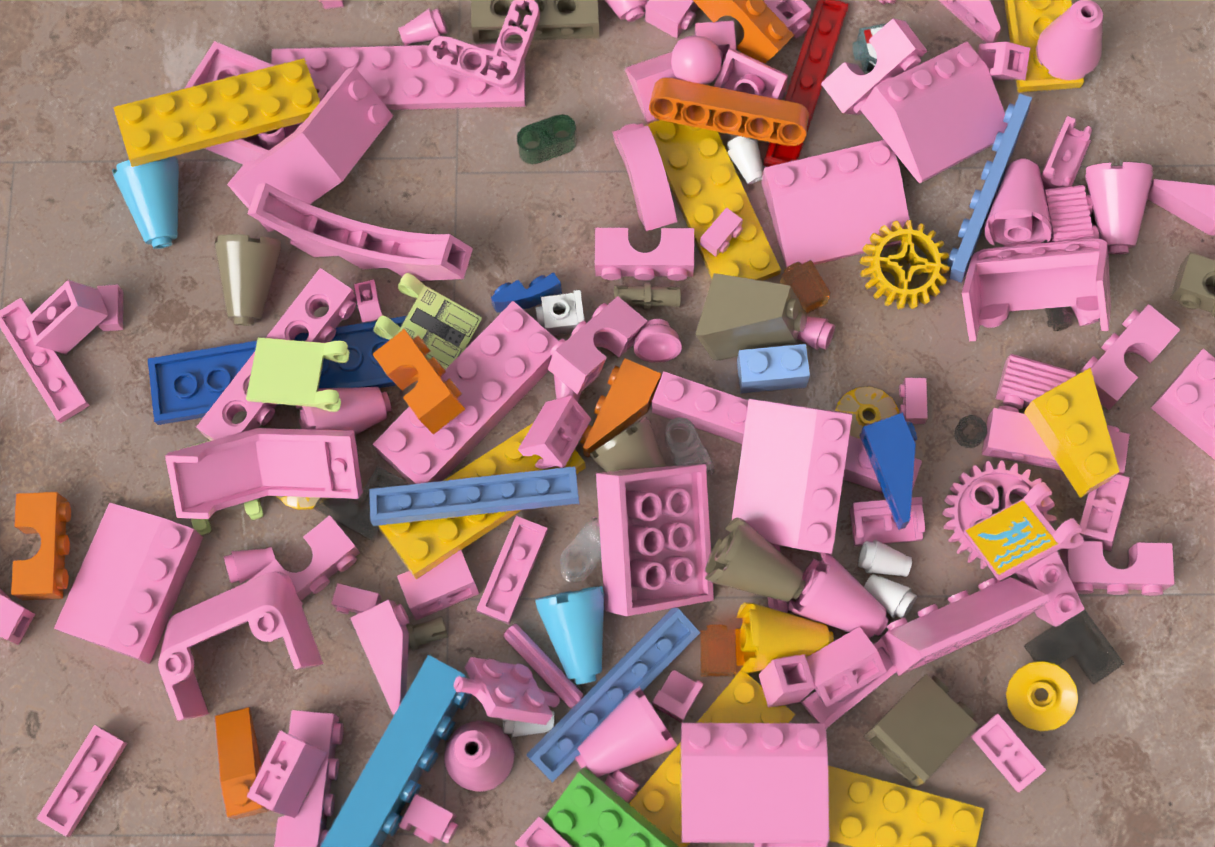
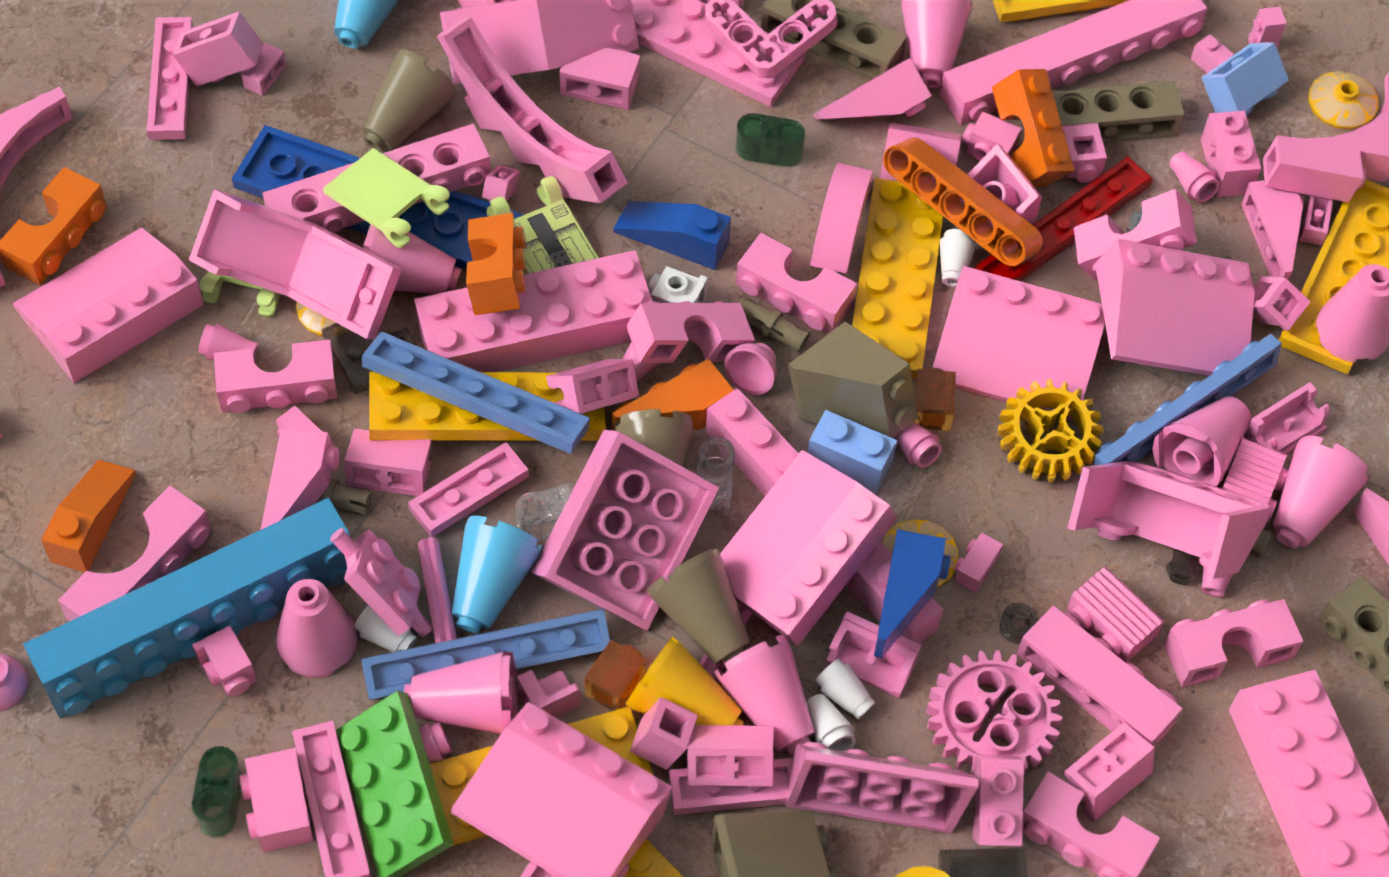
camera: 25 degrees right, 15 degrees down
bright pink windscreen [159,572,323,721] -> none
bright pink hinge [247,731,327,818] -> none
blue slope [491,272,562,313] -> none
bright pink hair [671,36,722,85] -> none
bright pink piece [700,208,743,257] -> none
flag [963,482,1084,581] -> none
yellow wedge [1024,367,1120,498] -> none
none -> bright pink slope [559,48,640,110]
none -> blue slope [614,201,731,270]
none -> bright pink slope [813,58,931,120]

